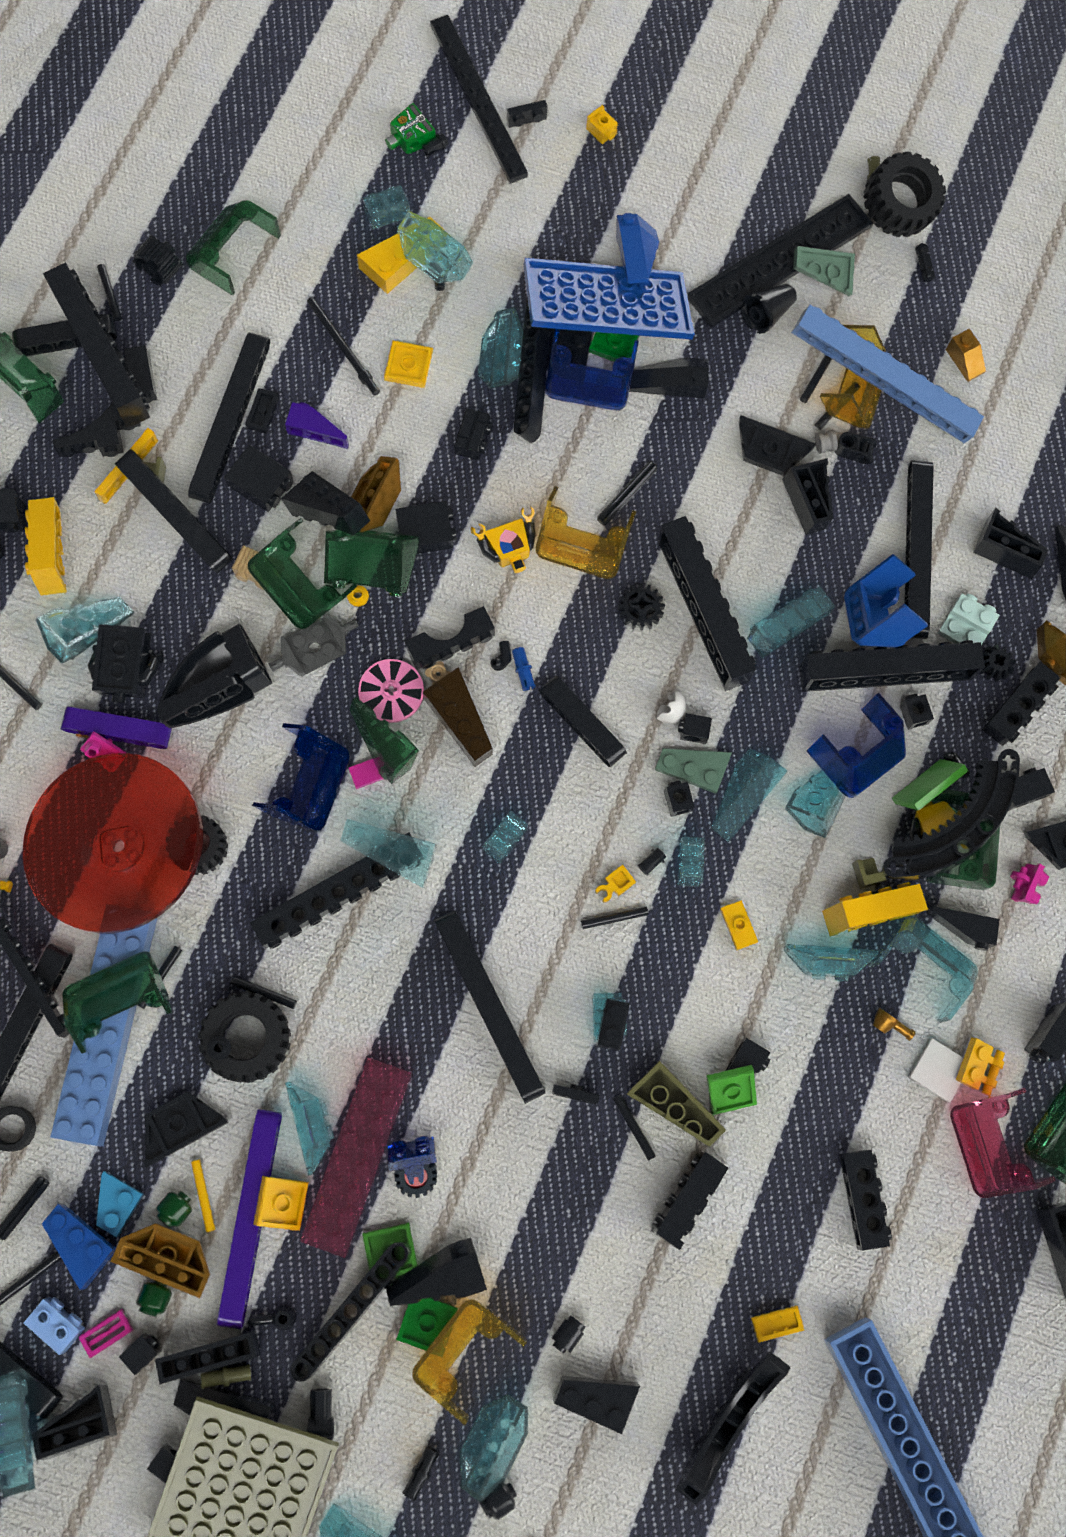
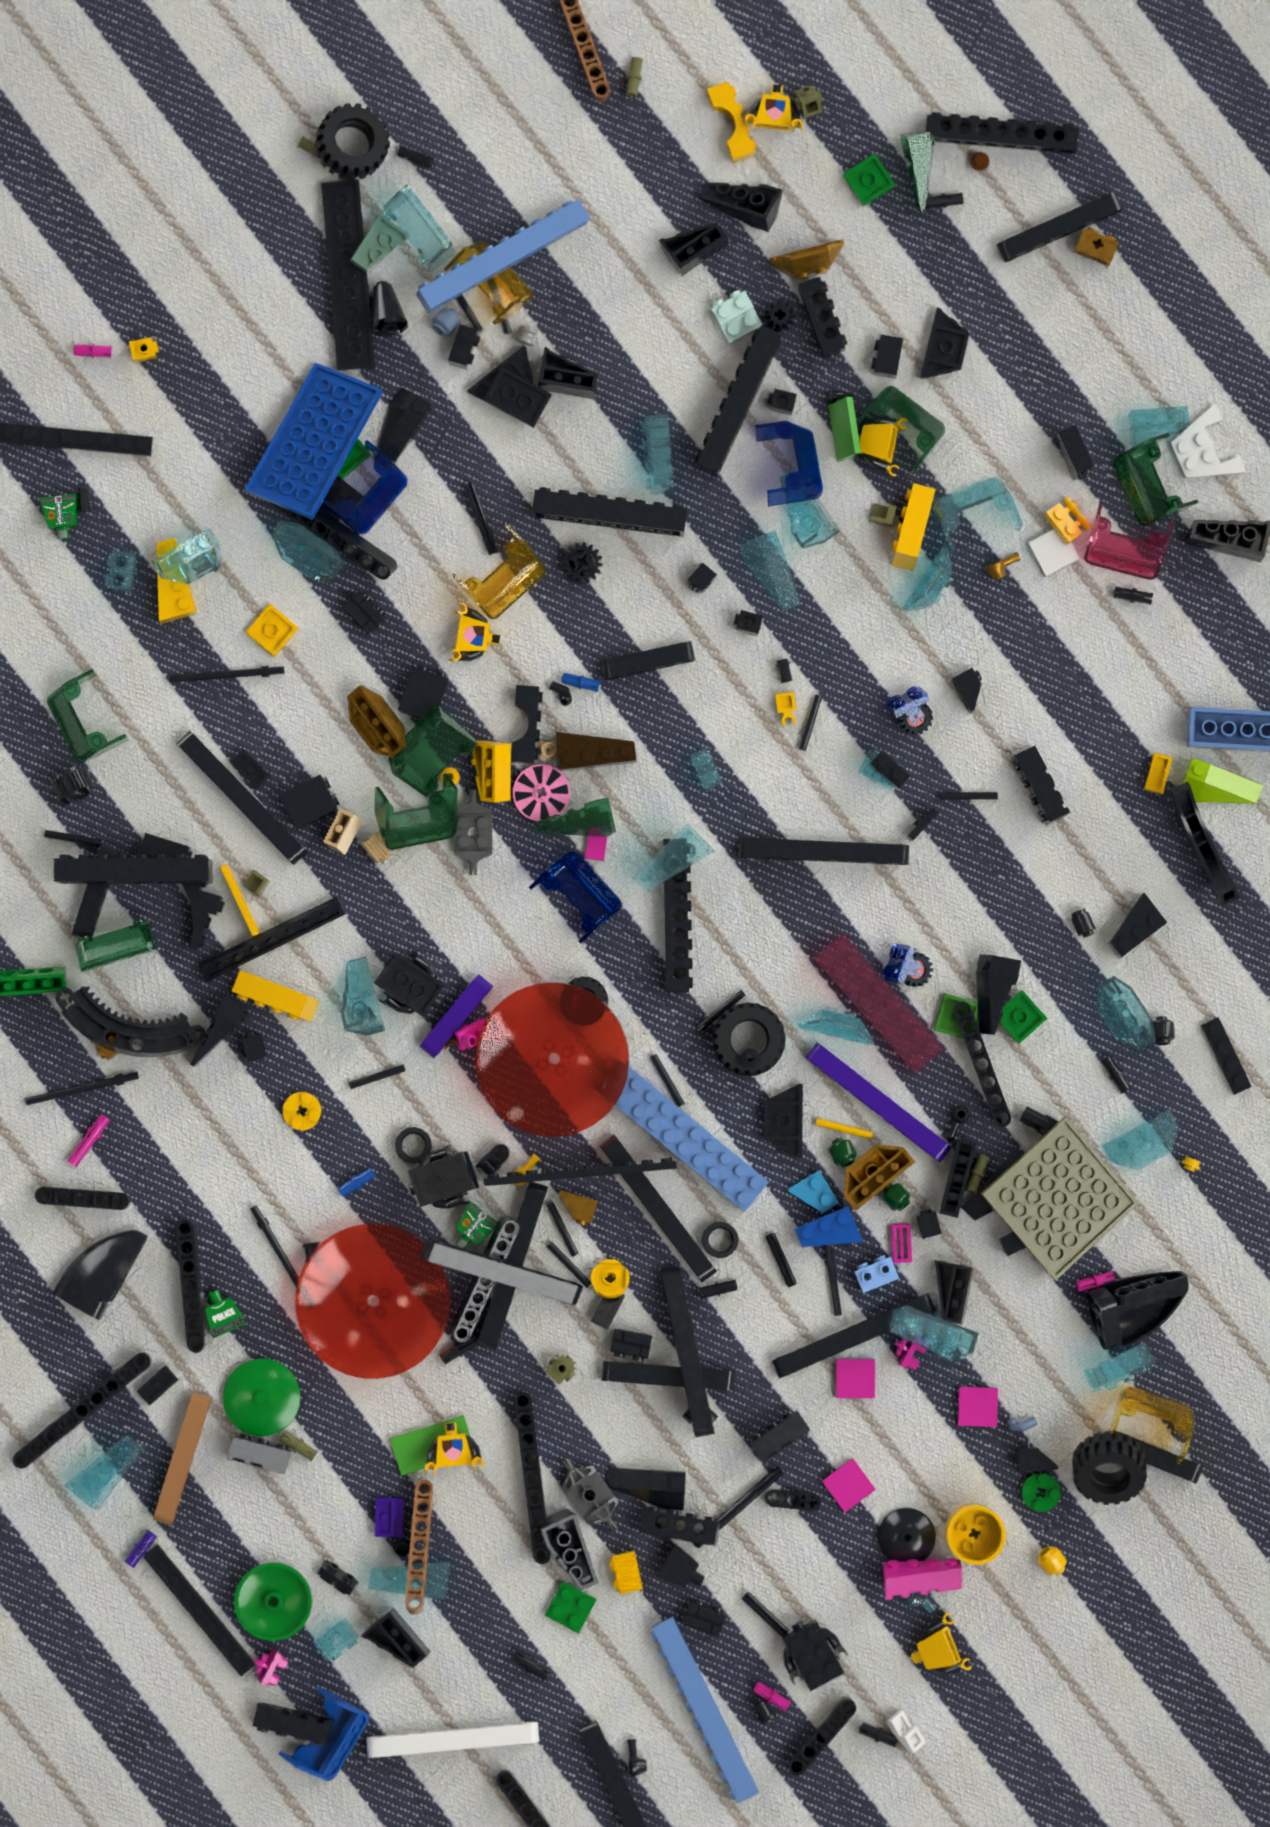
camera: 55 degrees left, 10 degrees up
clear green windscreen [62,951,172,1054] -> none
black beam [115,449,233,574] -> none
black panel [157,623,272,728] -> none
yellow tile [253,1176,309,1231] -> none
black wedge [281,471,370,535] -> none
dark purple slope [285,402,349,449] -> none
clear yellow windscreen [412,1299,527,1425] -> none
black plate [507,100,548,128] -> none
blue wedge [616,213,659,284] -> none
olive wedge [627,1060,726,1147] -> none
sand green wing [655,748,732,794] -> none
white hair [656,691,686,724] -> none
clear light blue brick [677,836,705,887] -> none
bright green tile [707,1065,757,1115] -> none
yellow plate [720,900,758,951] -> none
black piece [835,432,877,464] -> none
black brick [839,1150,892,1251] -> none
blue windscreen [844,554,928,647] -> none
black gear [883,749,1020,881] -> none
black beam [904,460,934,639] -> none
black slope [926,906,1000,951] -> none
pearl gold slope [945,328,986,382] -> none
dark pink hips [1010,863,1049,904] -> none
none -> dark pink axle [73,343,112,359]
none -> black plate [198,897,345,982]
none -> tan brick [323,809,362,855]
none -> clear light blue windscreen [383,184,455,273]
none -> sand blue head [432,308,460,336]
none -> black brick [448,324,481,370]
none -> yellow wedge [467,740,511,803]
none -> black plate [483,367,552,428]
none -> clear blue plate [885,686,933,735]
none -> black pin [1113,586,1153,605]
none -> lime wedge [1182,758,1263,804]

